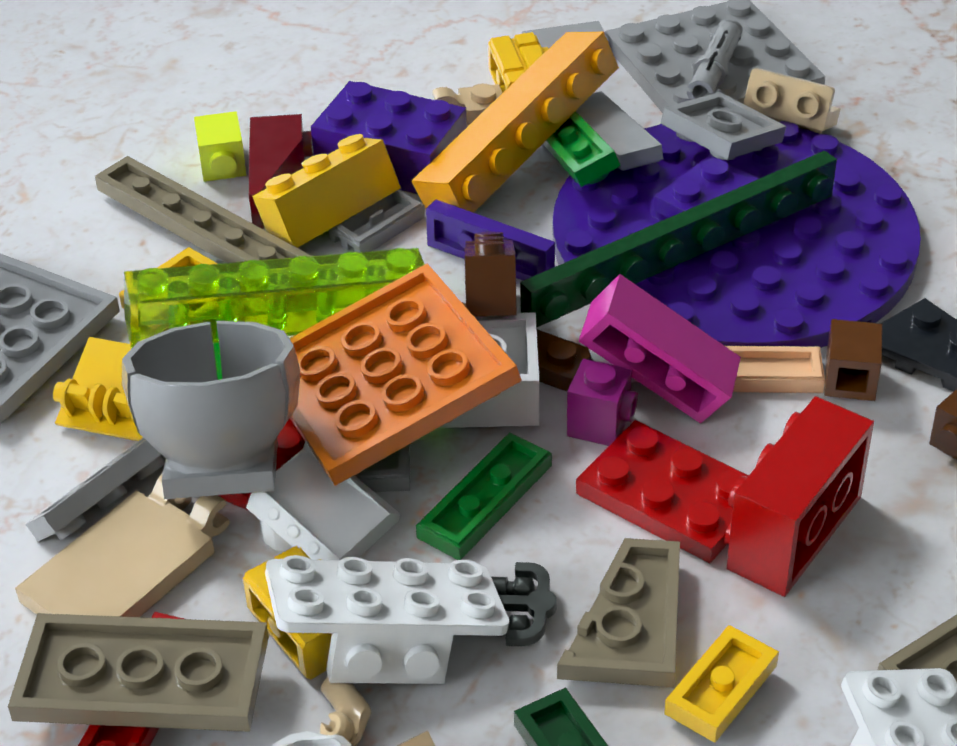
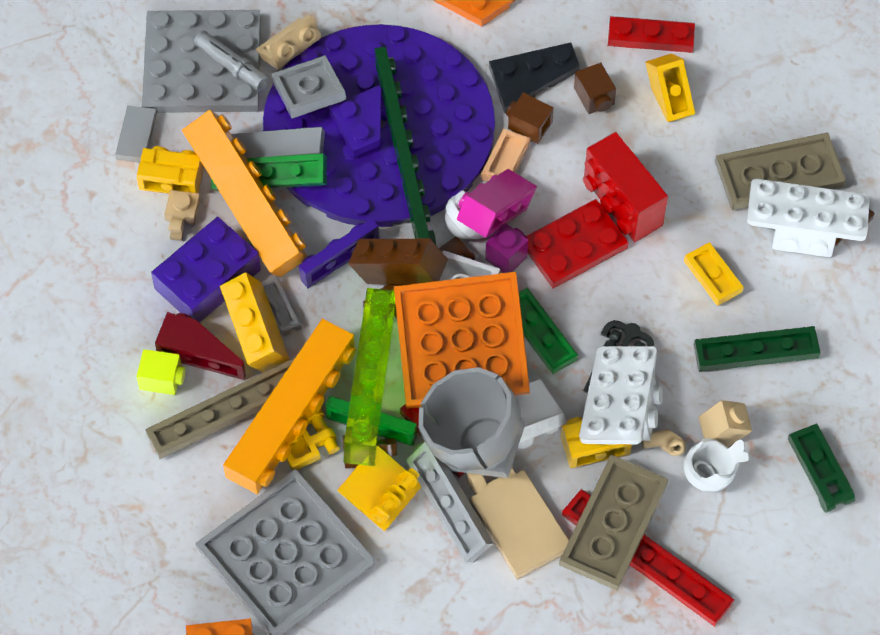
camera: 70 degrees left, 20 degrees up
dark tan wing [557,538,680,688] -> none
none -> light orange brick [223,318,357,495]

